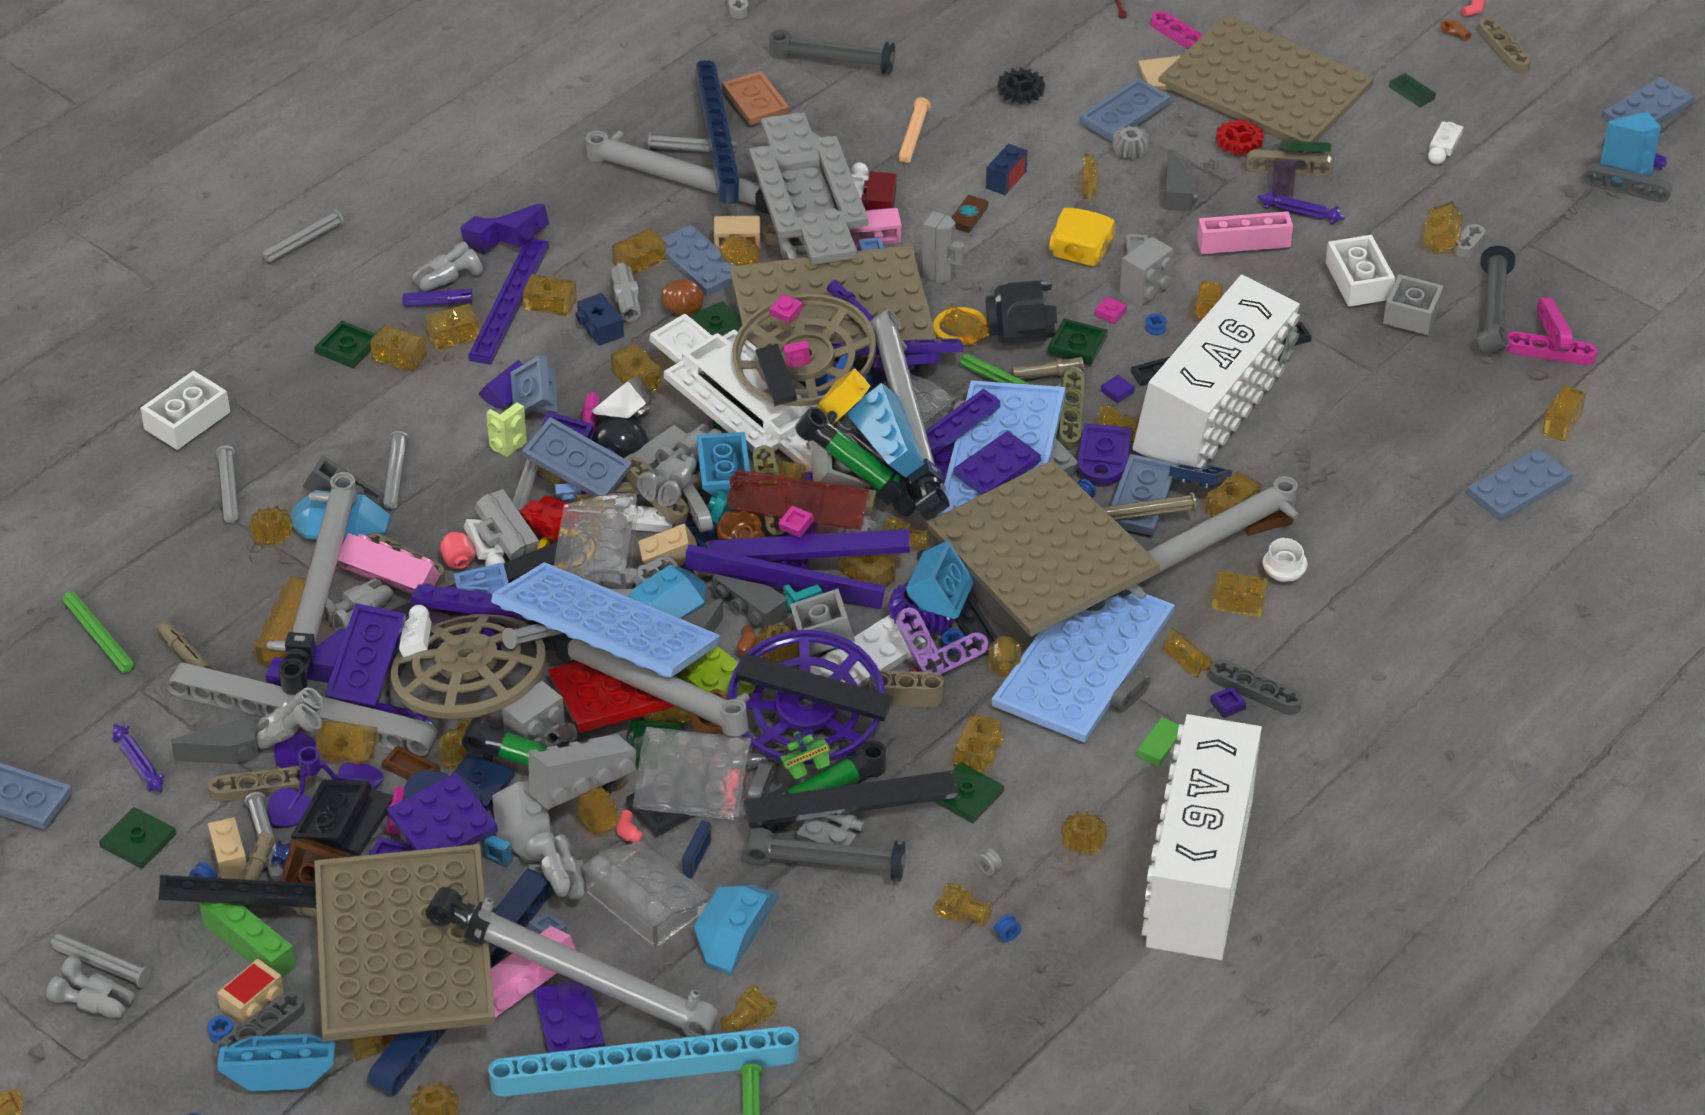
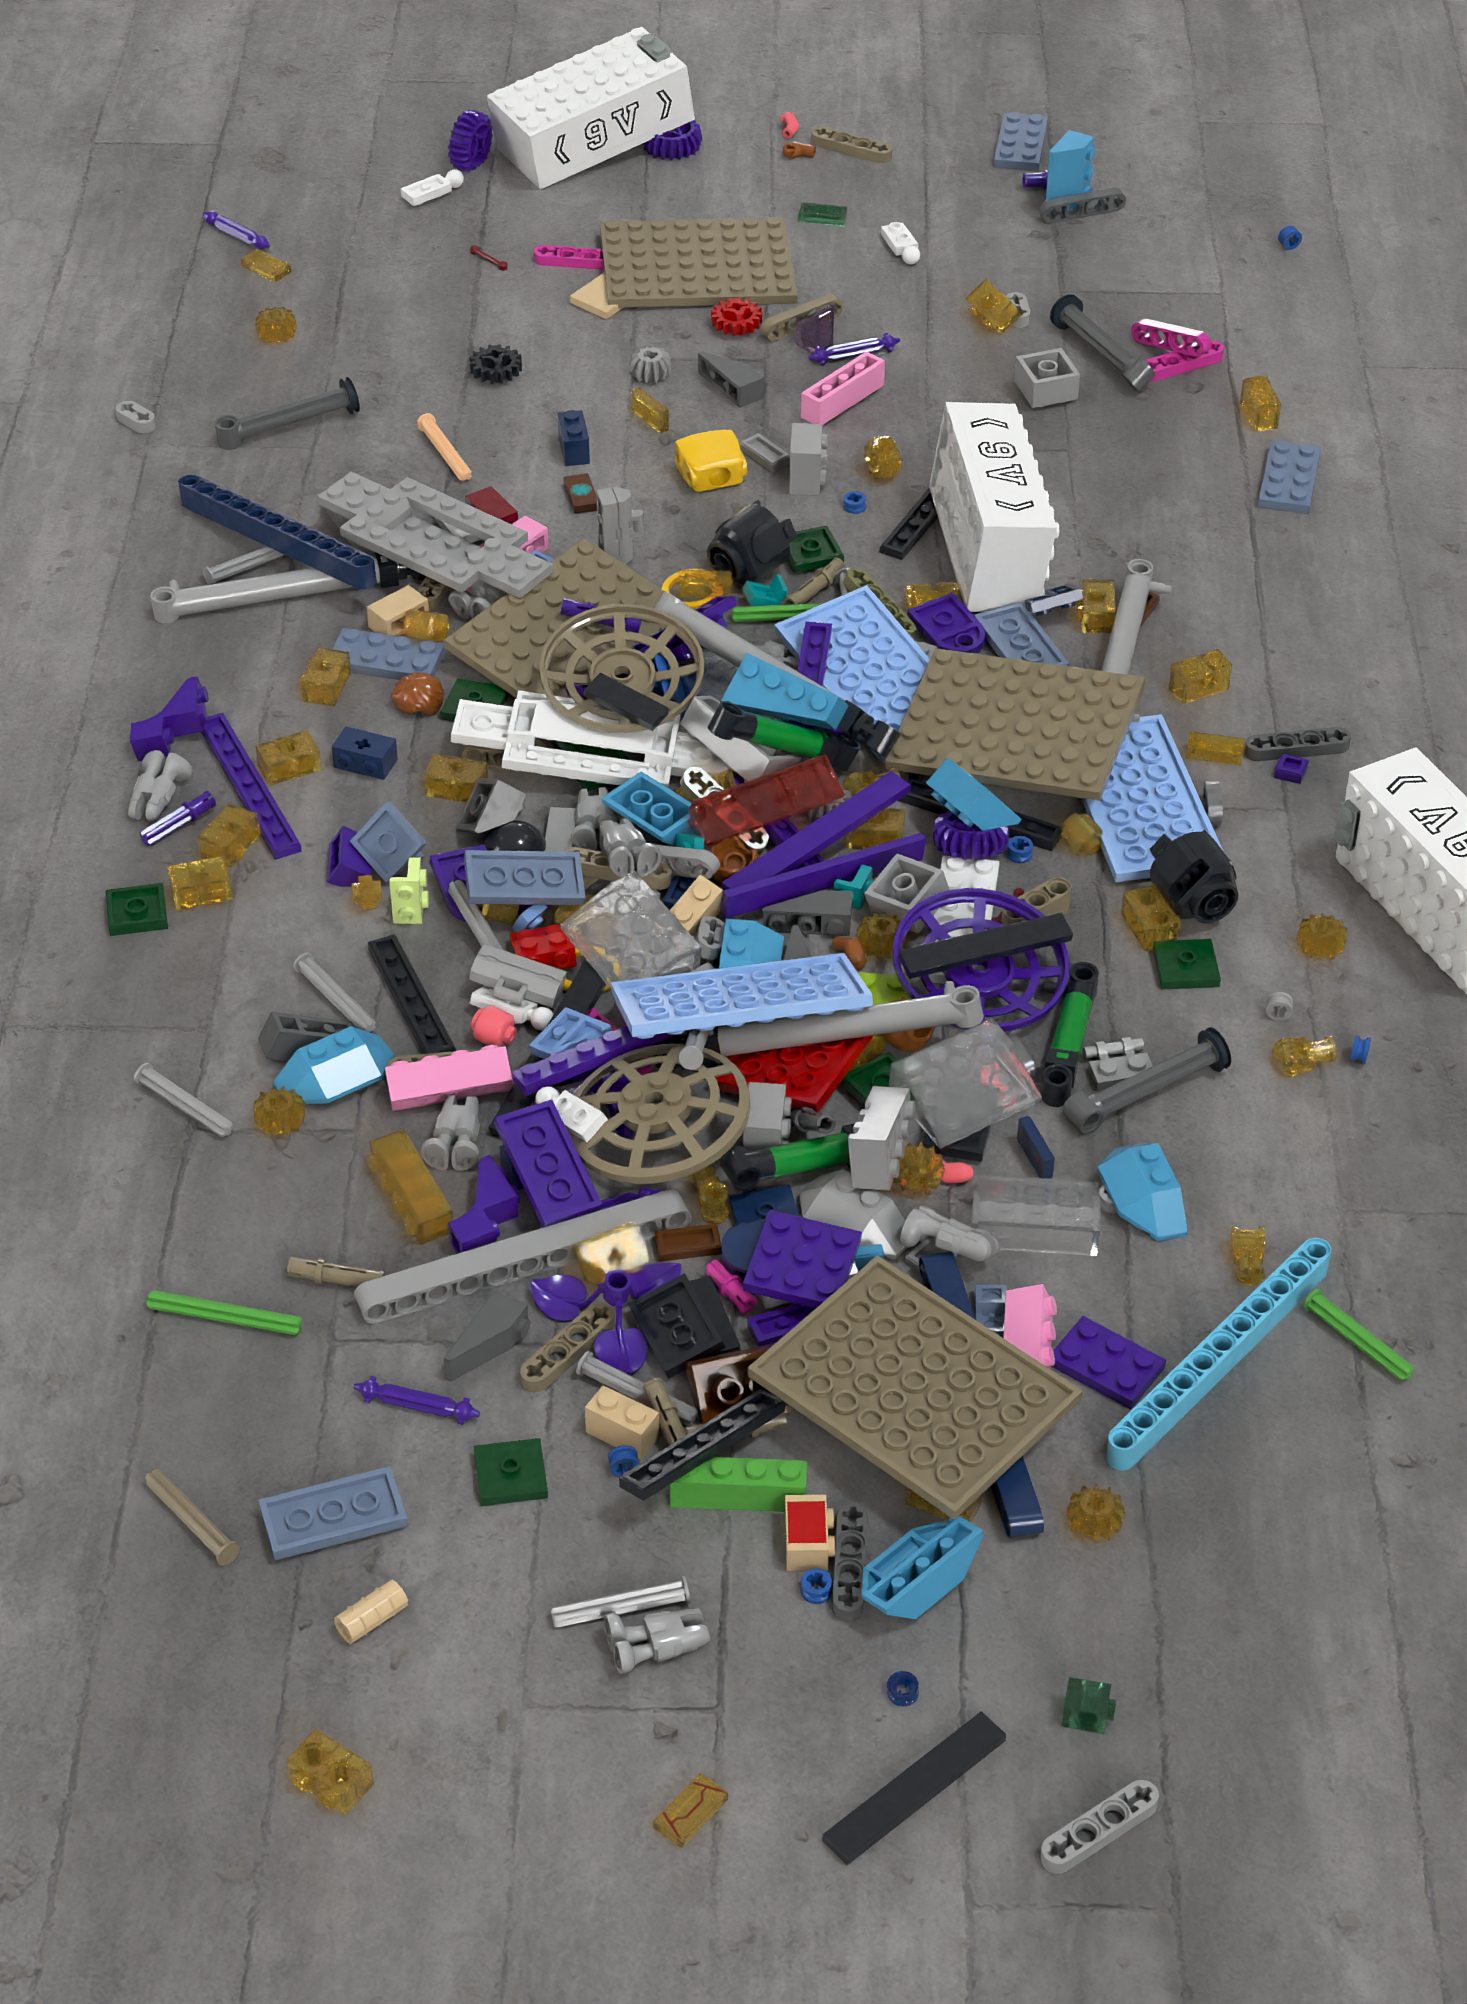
camera: 40 degrees left, 0 degrees up
white brick [140,370,230,450] -> none
light grey piece [256,687,323,749] -> none
light grey piece [267,472,357,695] -> none
clear blue bush [271,840,291,867] -> none
light grey piece [426,887,718,1037] -> none
dark pink axle [581,392,600,435] -> none
light grey piece [611,263,641,323] -> none
nougat plate [722,71,789,126] -> none
black tile [743,771,958,828] -> none
dark pink plate [769,294,803,324] -> none
dark pink plate [778,506,814,538] -> none
bright green hips [780,731,830,779] -> none
dark pink plate [783,341,811,368] -> none
yellow slope [817,368,870,424] -> none
medium lavender beam [896,608,988,674] -> none
dark purple plate [953,431,1041,495] -> none
sand blue plate [1079,78,1171,141] -> none
dark pink plate [1095,296,1127,325] -> none
dark purple tile [1101,375,1135,403] -> none
dark tan axle [1102,492,1197,520] -> none
bright green tile [1137,717,1179,767] -> none
white piece [1262,538,1308,582] -> none
dark green plate [1279,141,1331,153] -> none
white brick [1325,235,1395,307] -> none
none -> clear yellow gear [351,875,383,910]
none -> black tile [368,934,456,1054]
none -> teal bracket [742,575,788,606]
none -> black piece [1150,830,1239,924]

